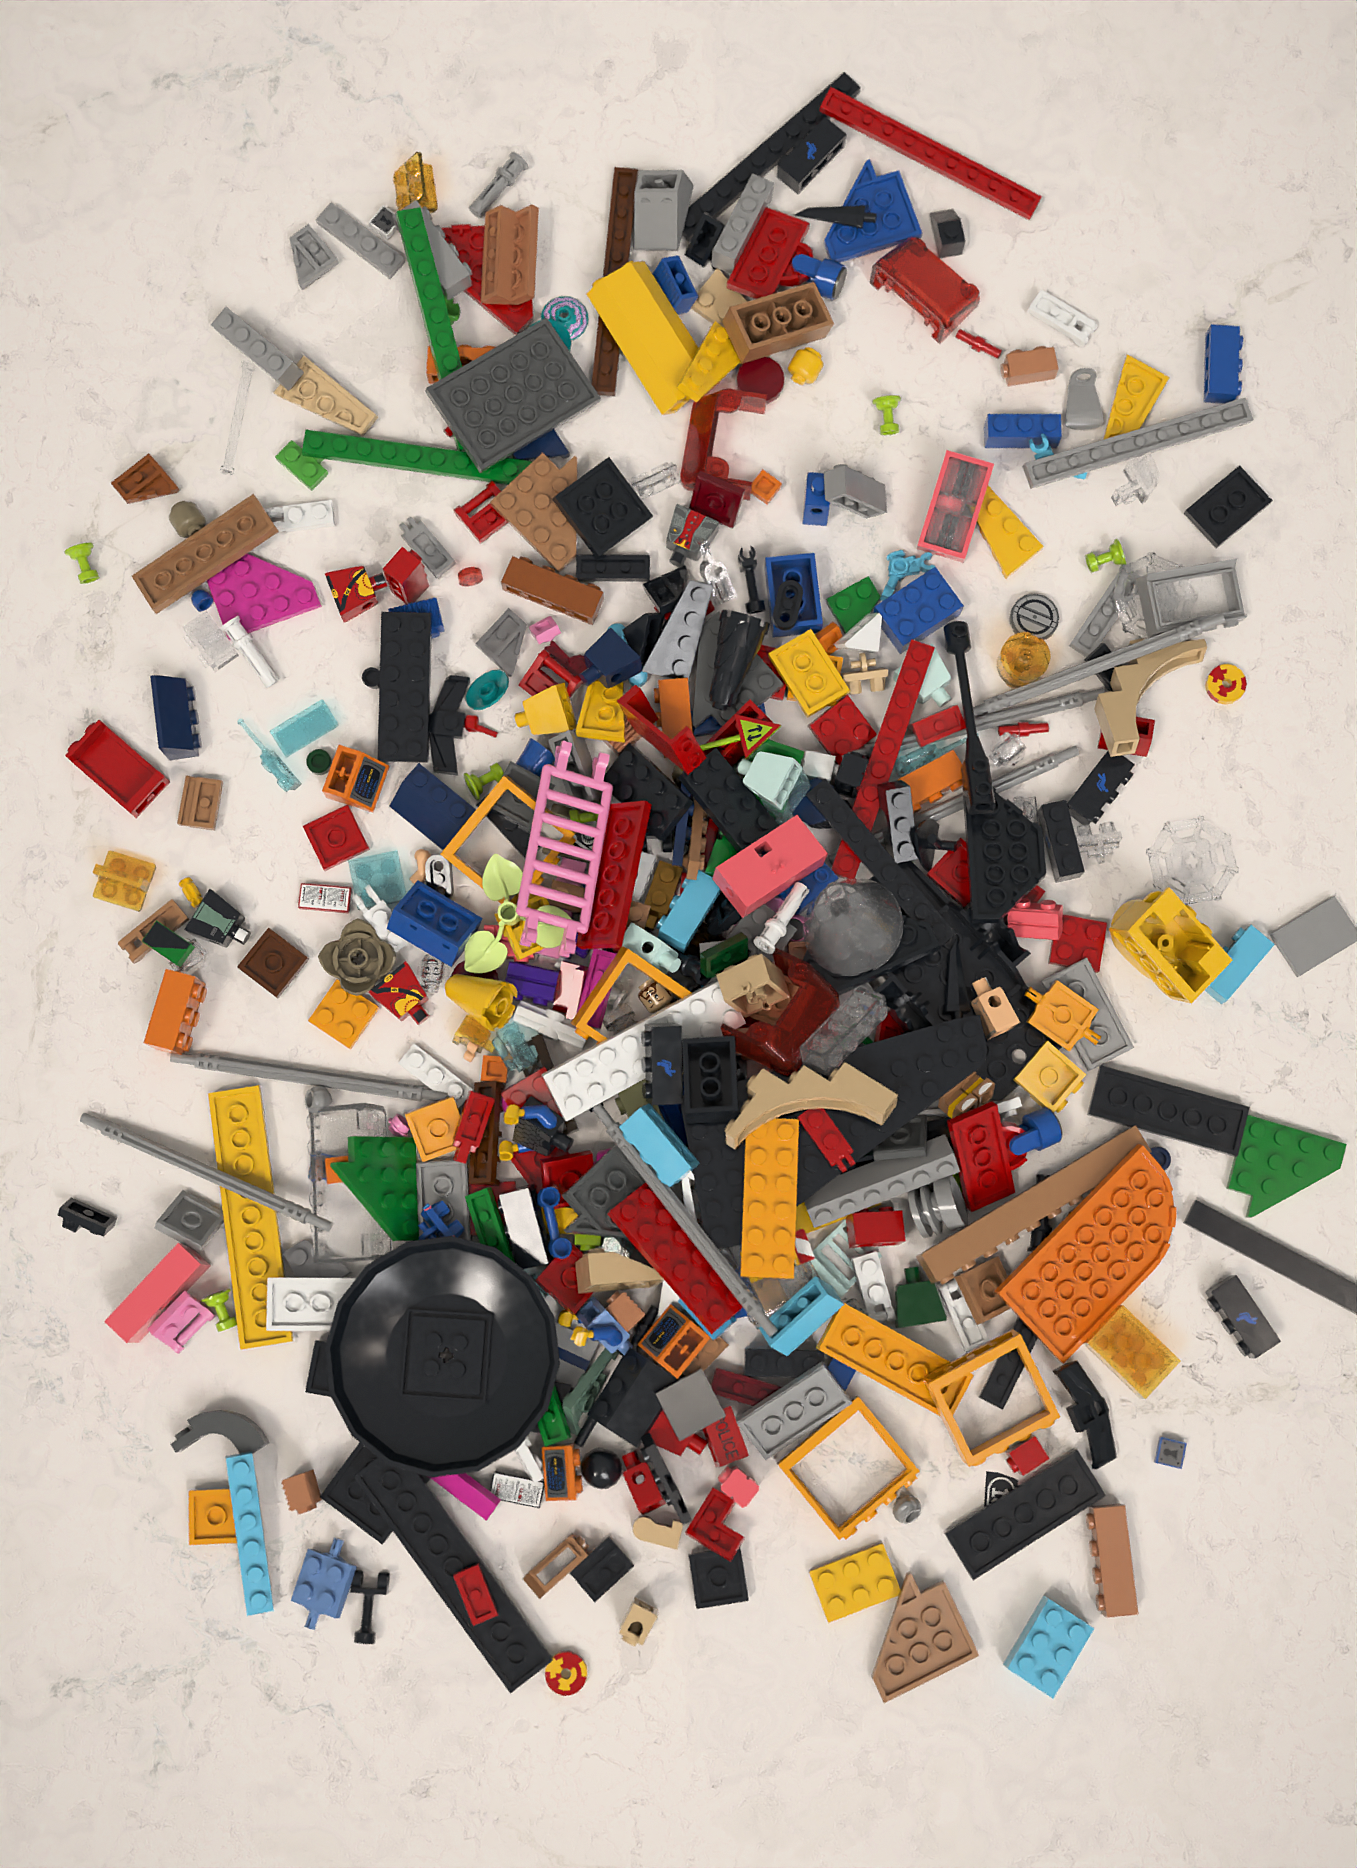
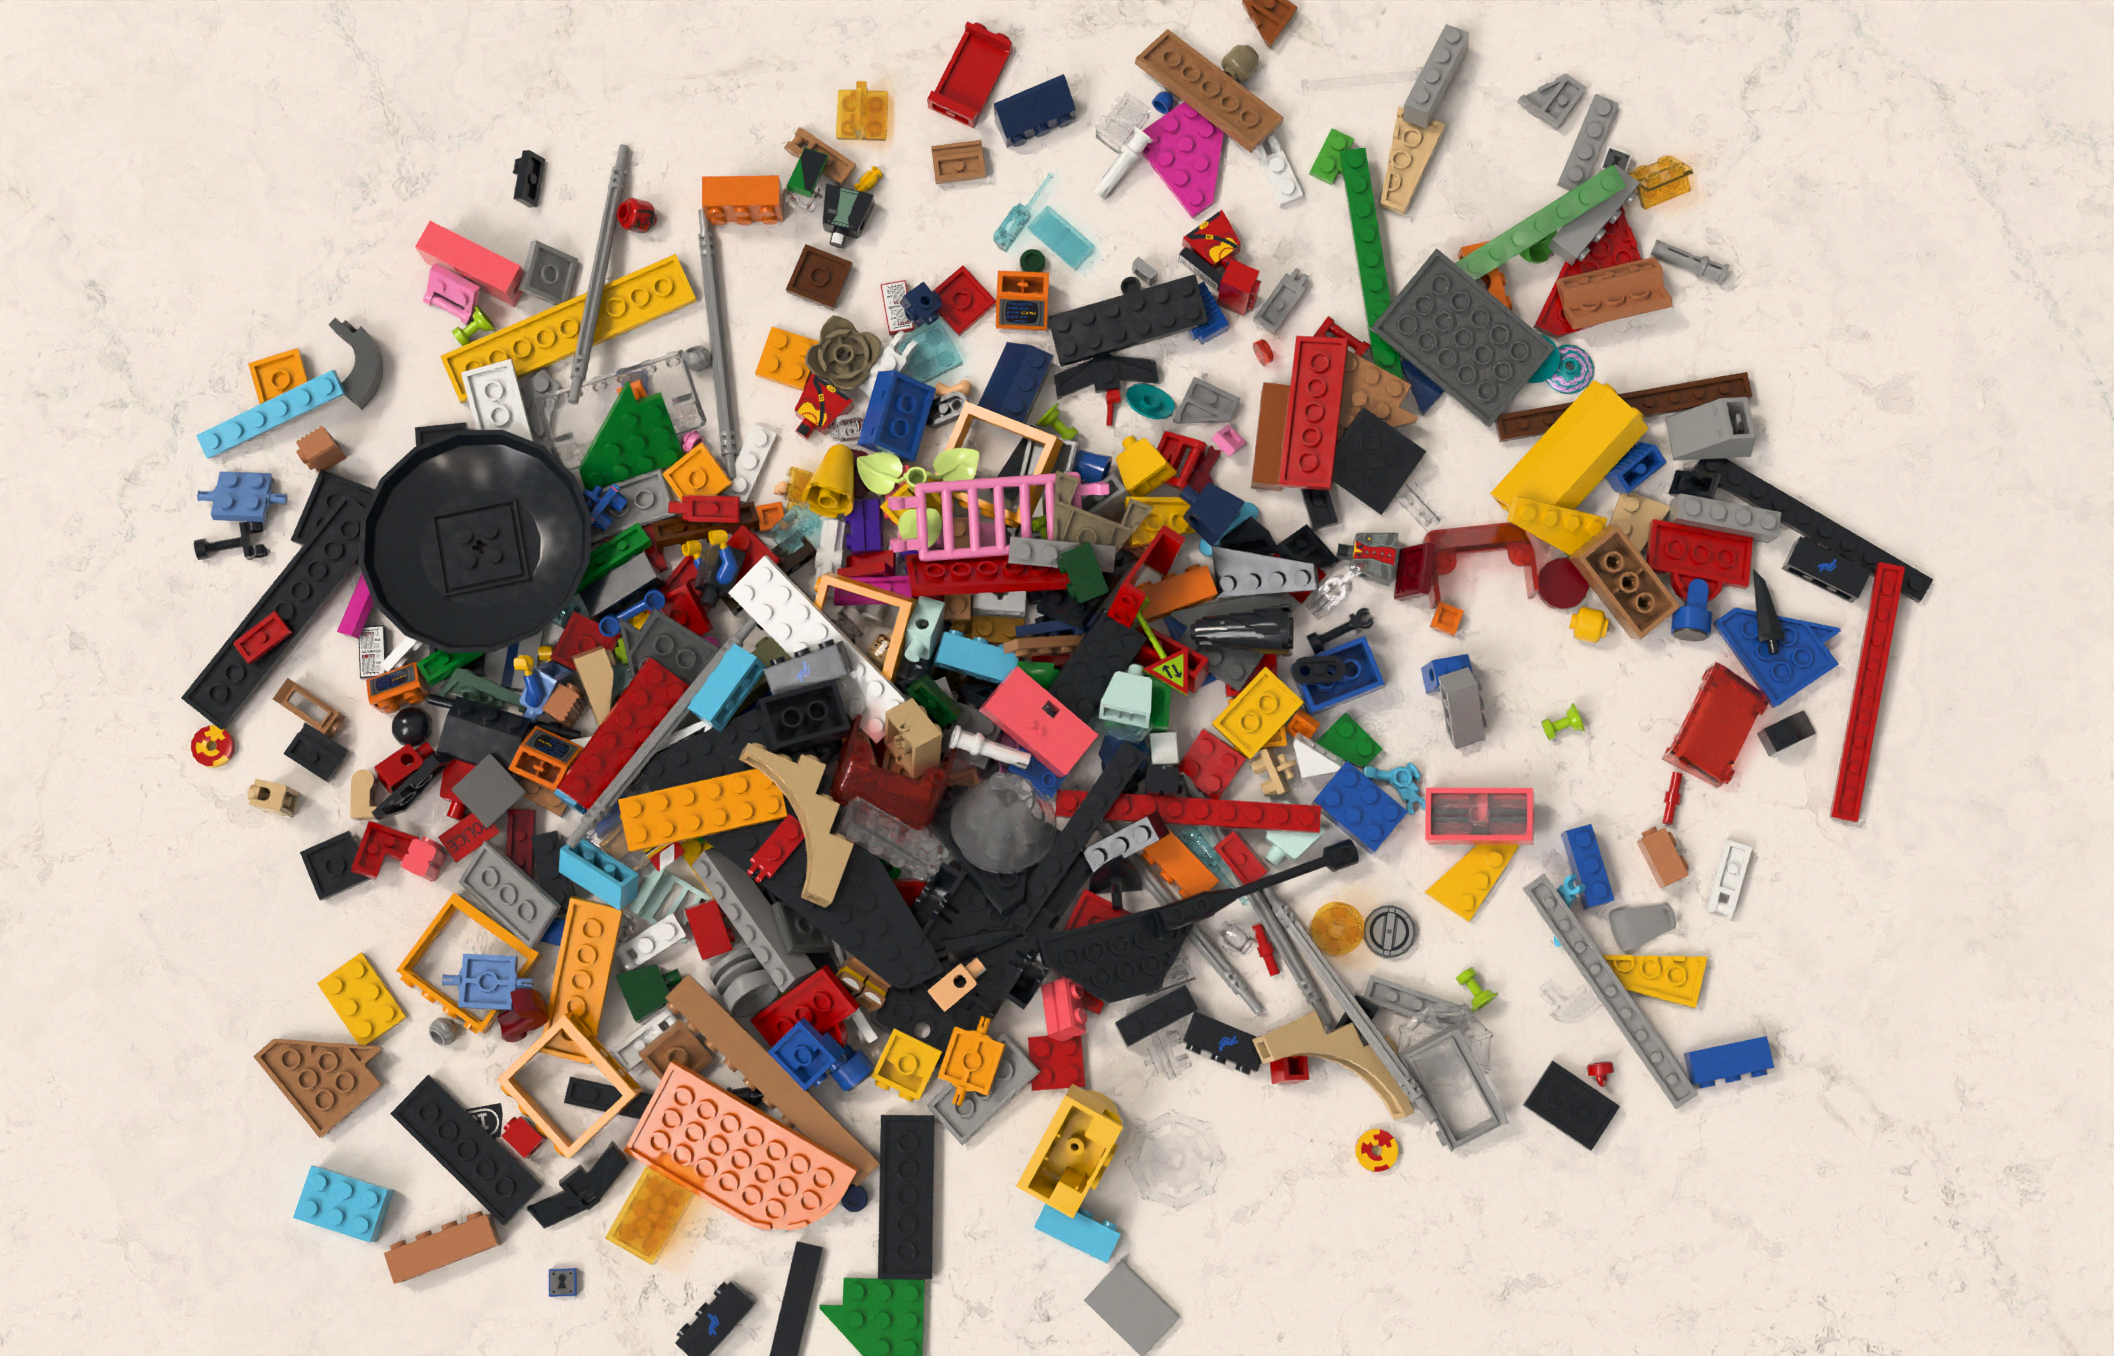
camera: 75 degrees right, 0 degrees up
none -> medium blue plate [442,954,534,1011]
none -> dark red animal [498,988,549,1043]
none -> red head [617,198,657,234]
none -> blue plate [768,1017,846,1091]
none -> dark blue brick [900,281,943,327]
none -> light grey plate [1008,536,1116,573]
none -> dark tan wing [1052,470,1153,555]
none -> dark green brick [1056,541,1109,603]
none -> light grey tile [1132,257,1158,286]
none -> black tile [1178,247,1223,292]
none -> red plate [1279,336,1349,491]
none -> red tile [1587,1061,1614,1087]

